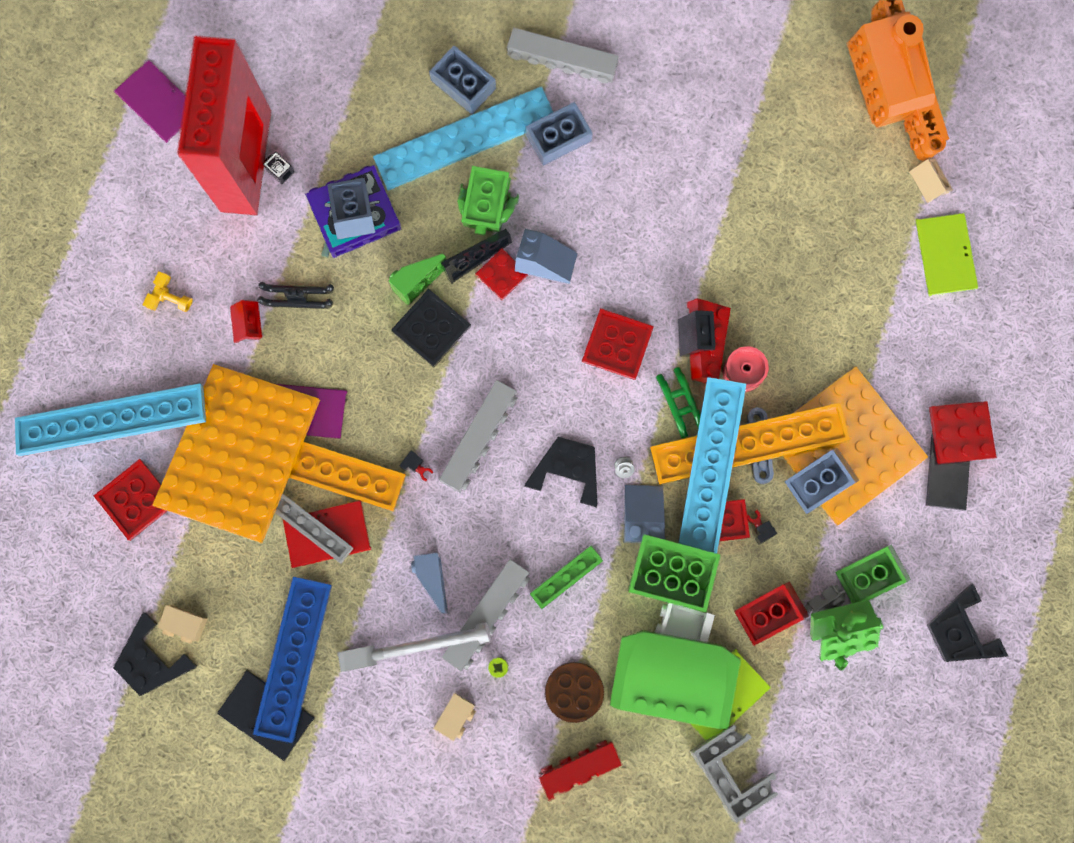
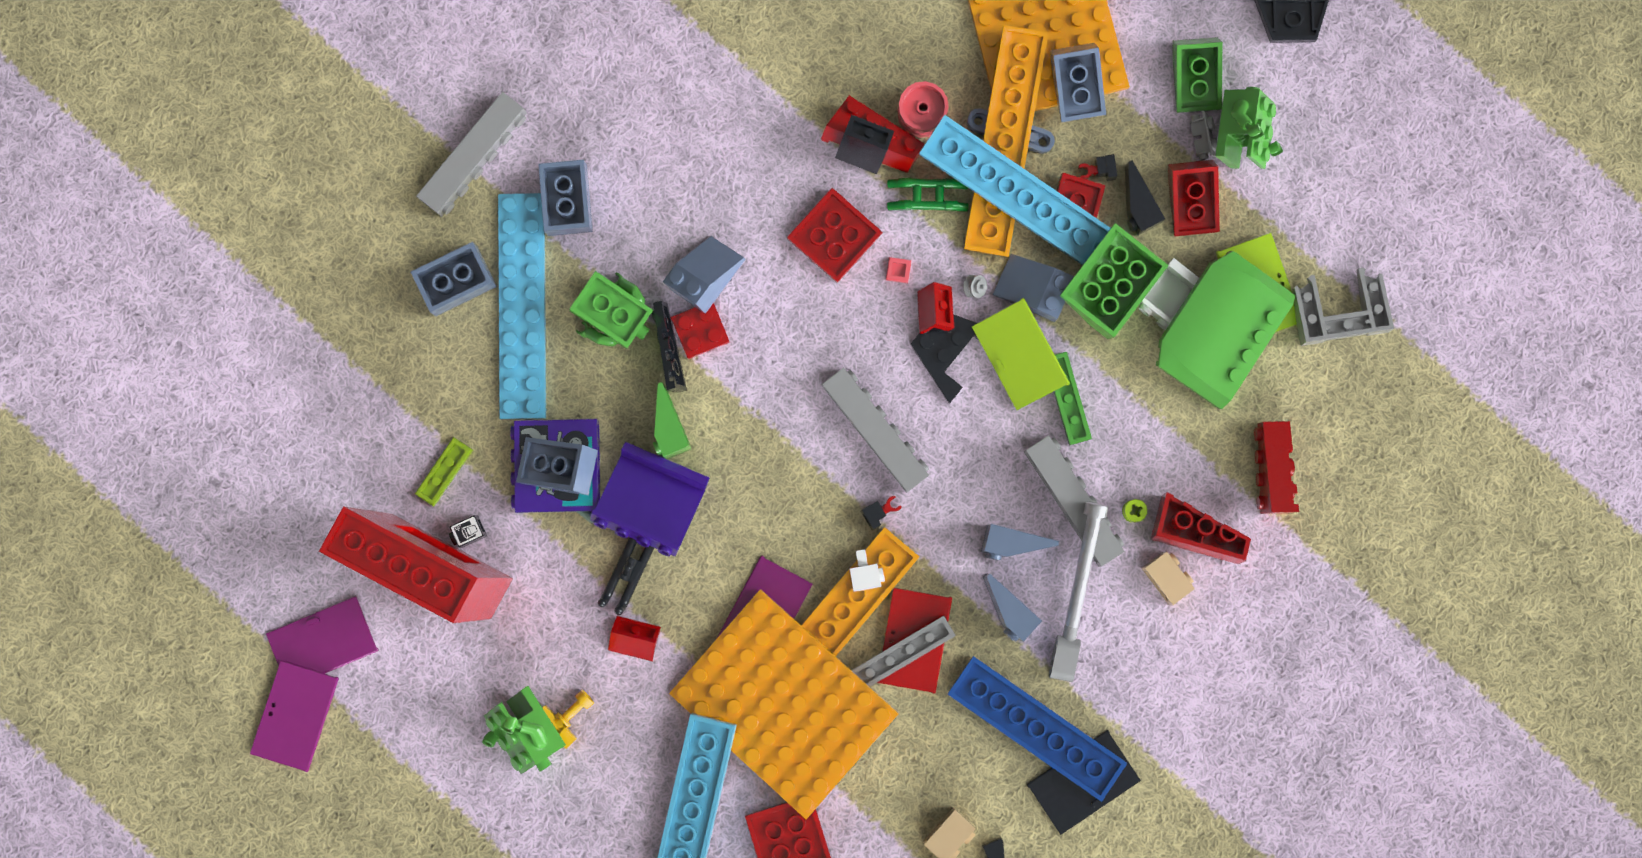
camera: 70 degrees left, 5 degrees up
black plate [391,289,471,368] -> none
reddish brown tile [545,662,604,723] -> none
none -> magenta container [250,661,339,772]
none -> lime tile [414,437,473,507]
none -> bright green torso [482,686,566,774]
none -> dark purple panel [590,442,710,557]
none -> white brick [850,549,885,592]
none -> coral tile [886,257,911,284]
none -> red panel [917,282,954,334]
none -> lime container [972,298,1070,410]
none -> sand blue slope [983,574,1042,642]
none -> black slope [1125,160,1165,235]
none -> red wedge [1150,492,1251,564]

